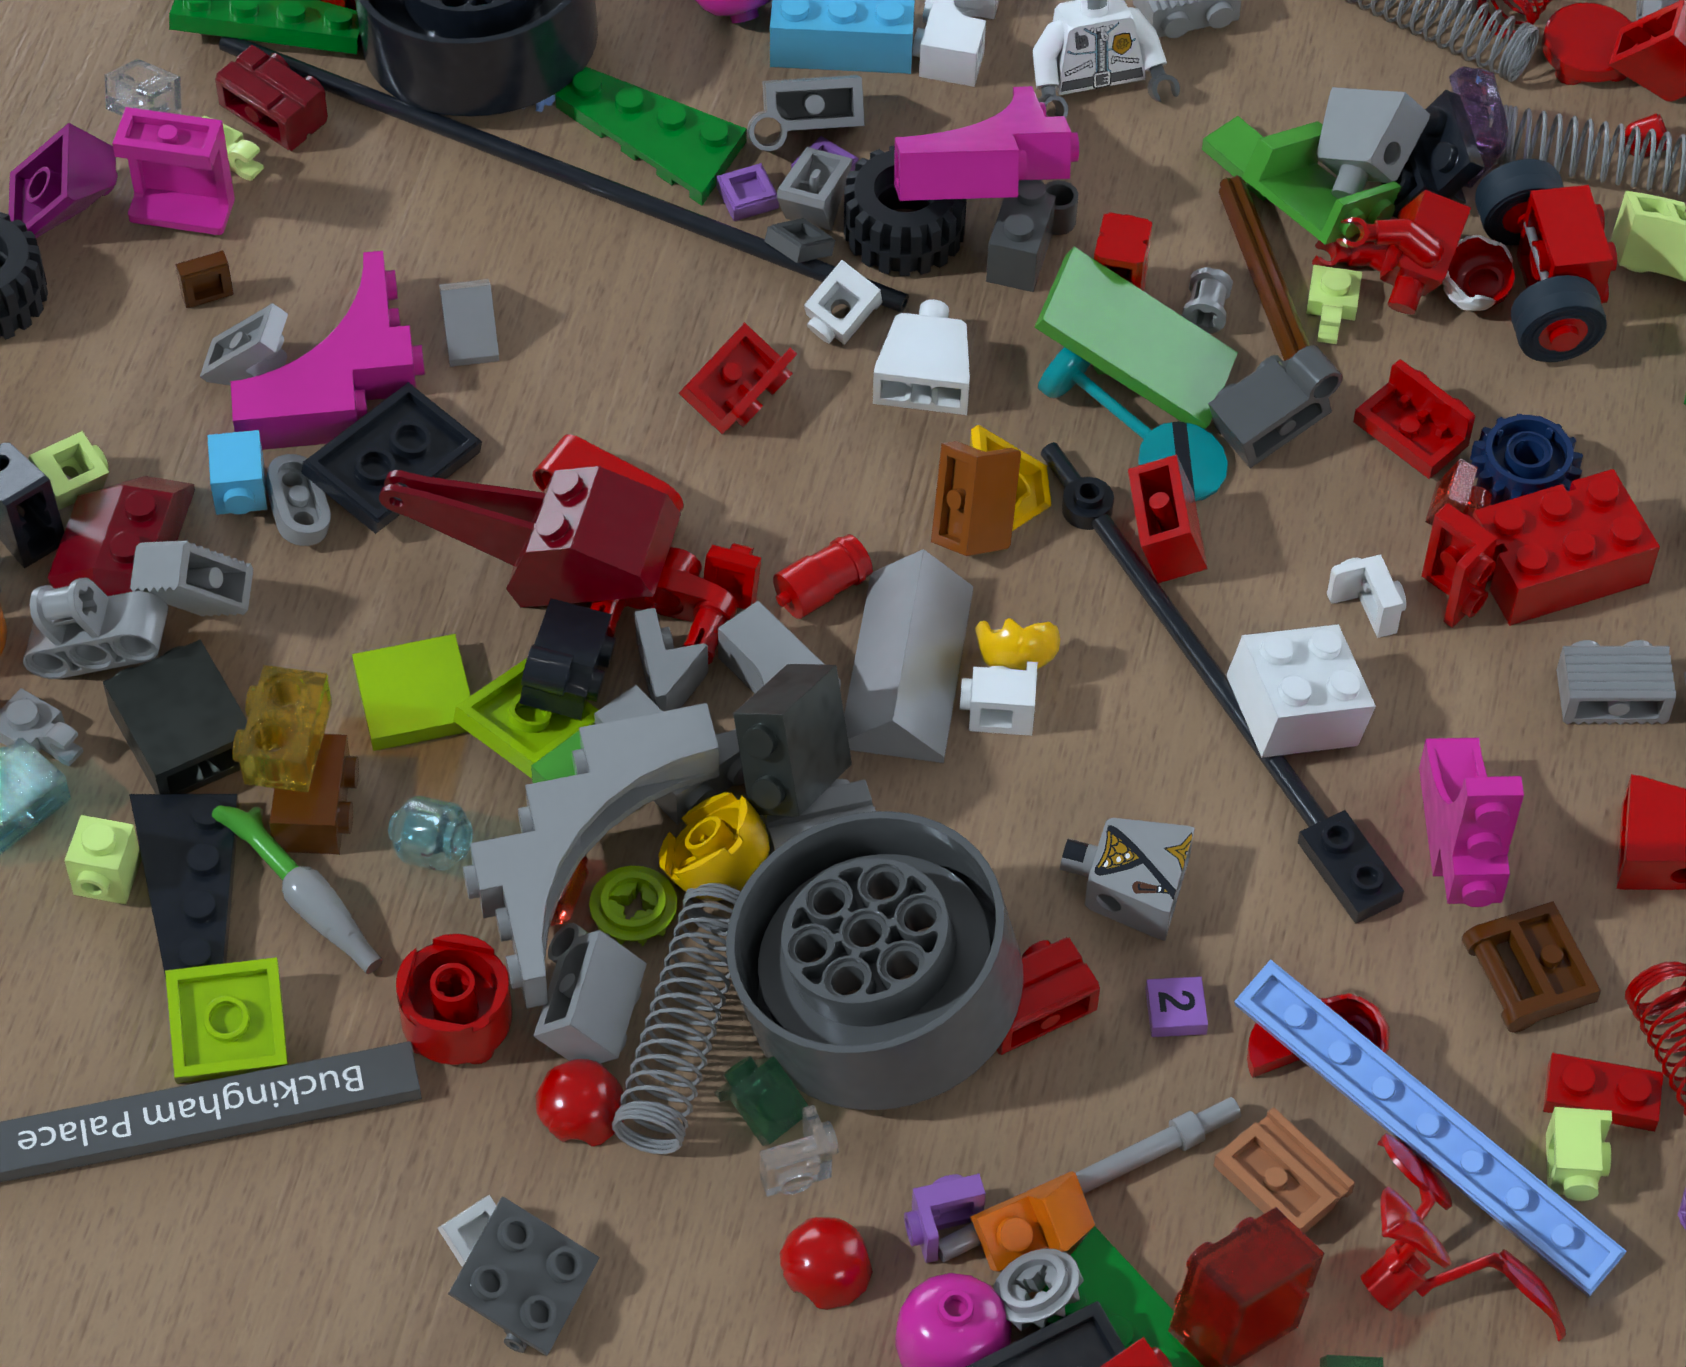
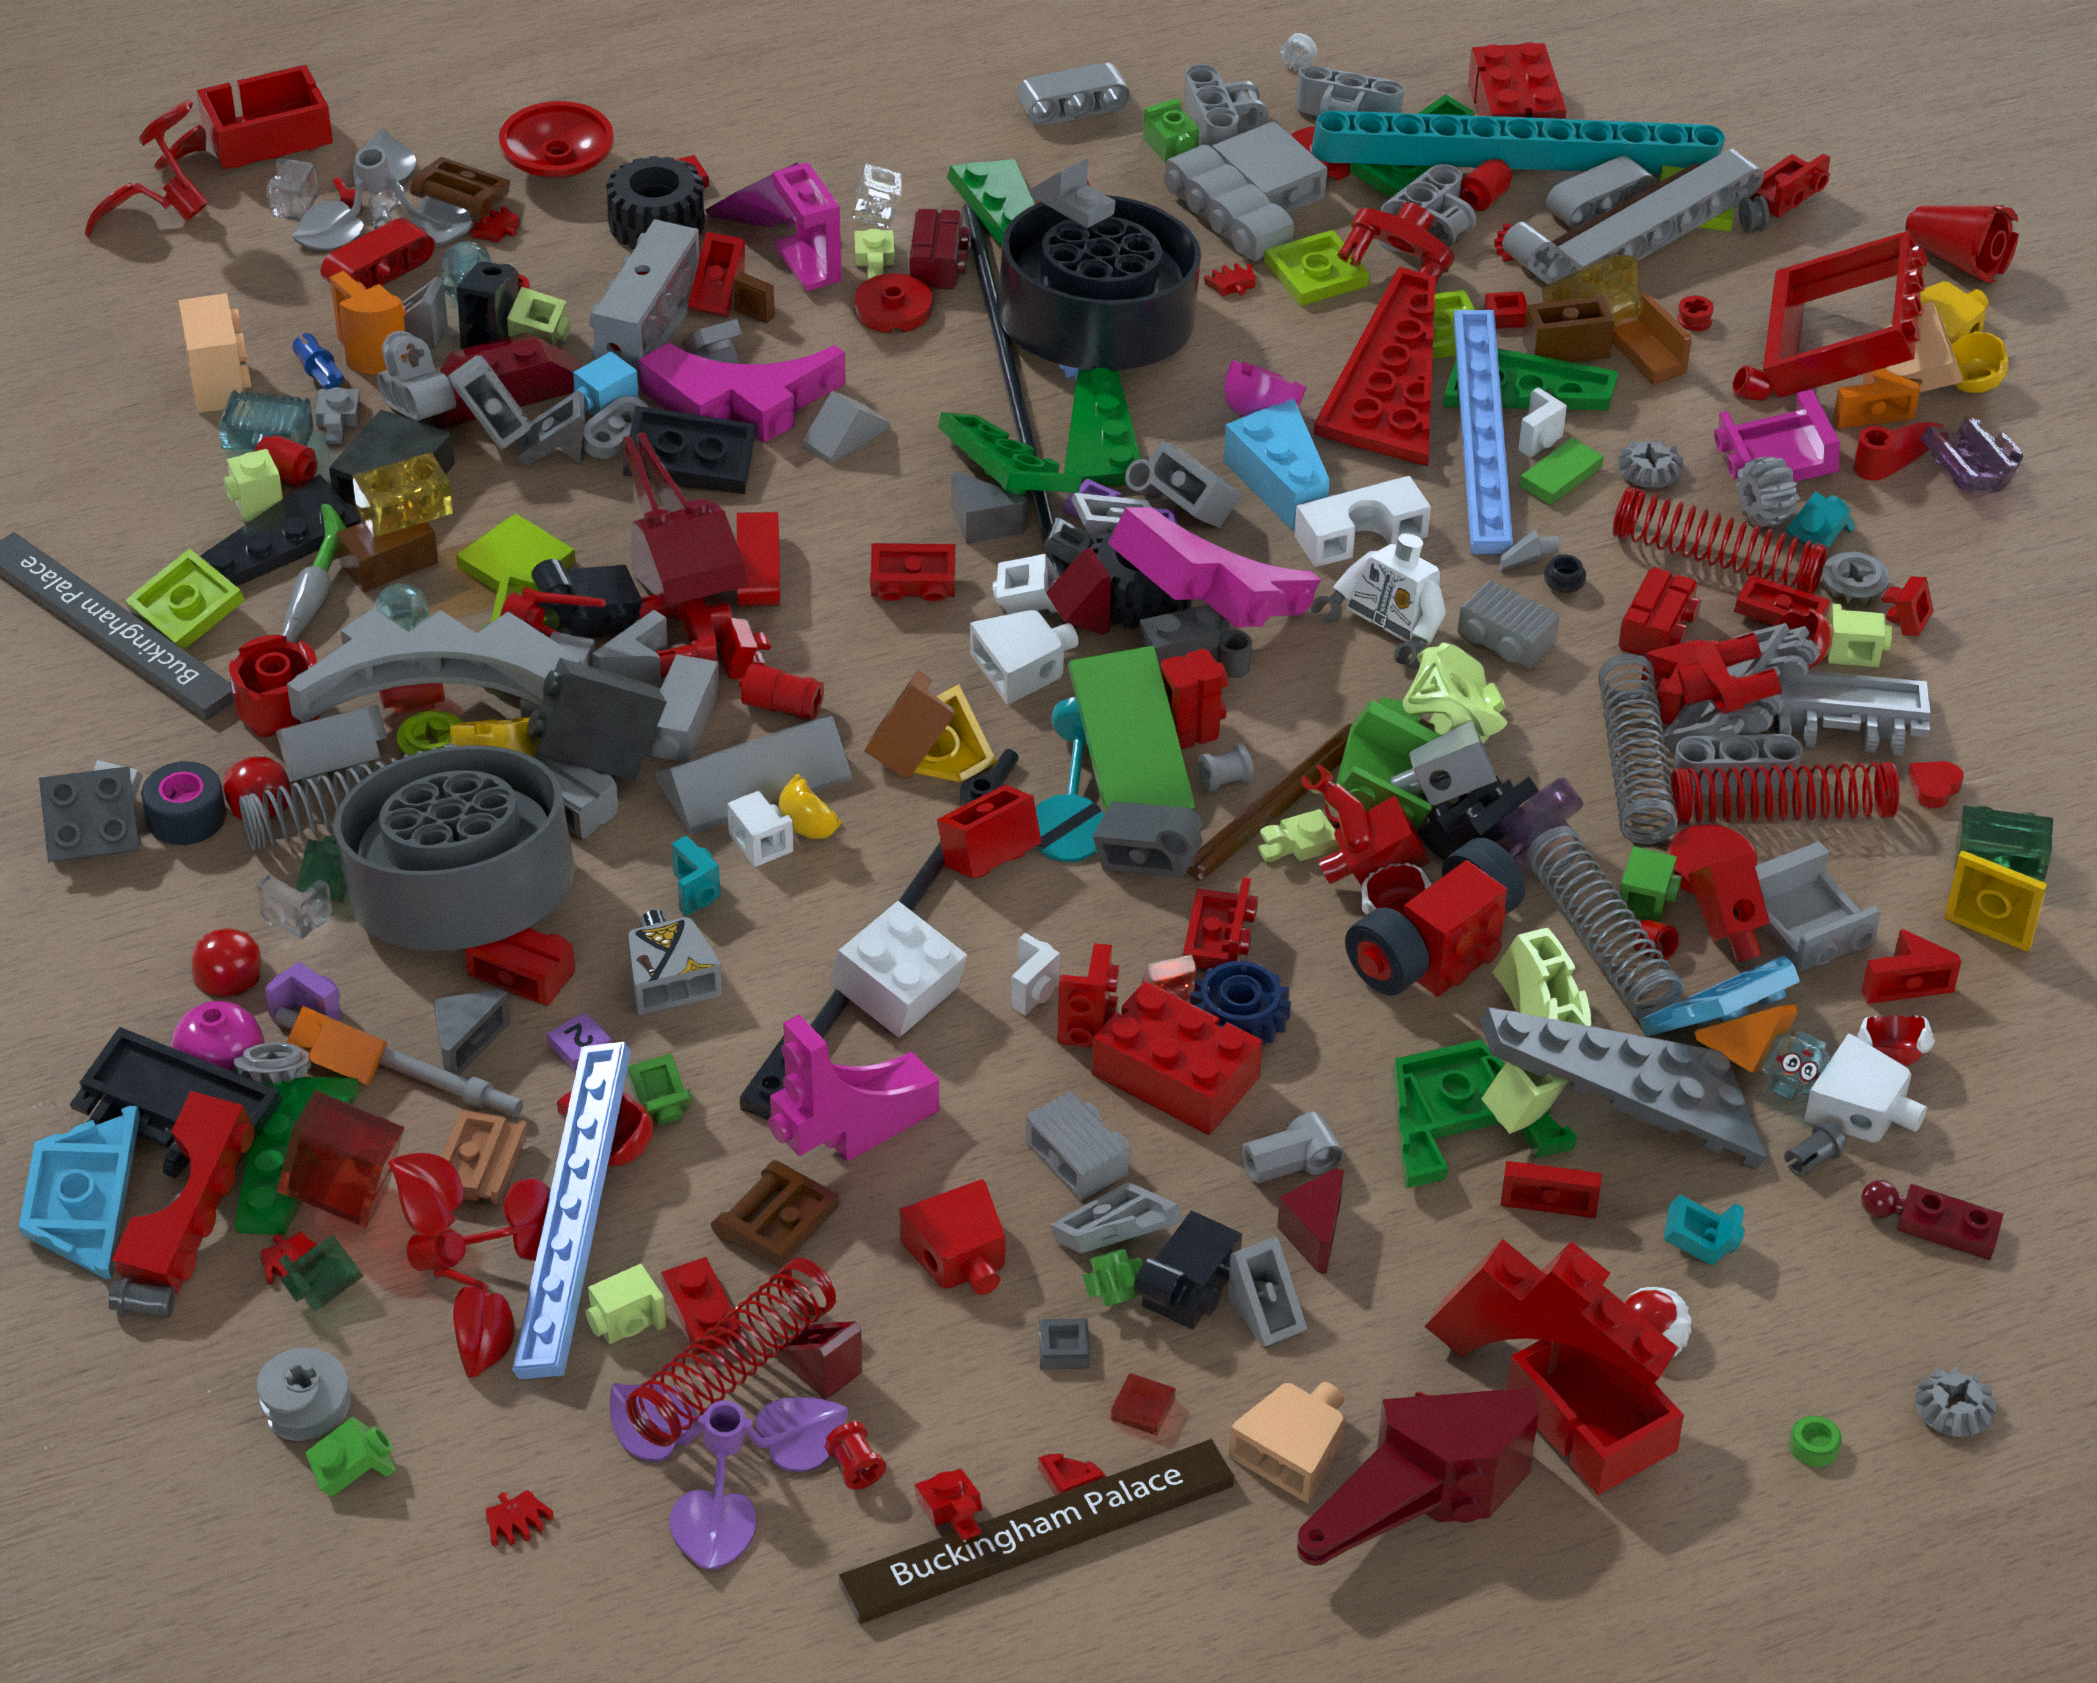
camera: 55 degrees right, 10 degrees down
none -> black wheel [141,761,226,845]
none -> red brick [254,435,318,487]
none -> flat silver slope [433,989,510,1075]
none -> red plant [500,587,606,638]
none -> flat silver slope [516,390,585,467]
none -> light grey brick [589,219,700,386]
none -> bright green bracket [626,1053,692,1125]
none -> teal bracket [672,835,721,916]
none -> red slope [687,231,745,318]
none -> red plate [854,273,933,333]
none -> green wing [938,412,1083,494]
none -> flat silver slope [951,471,1027,544]
none -> dark red slope [1046,548,1111,635]
none -> yellowish green piece [1403,642,1507,744]
none -> bright green brick [1616,846,1682,923]

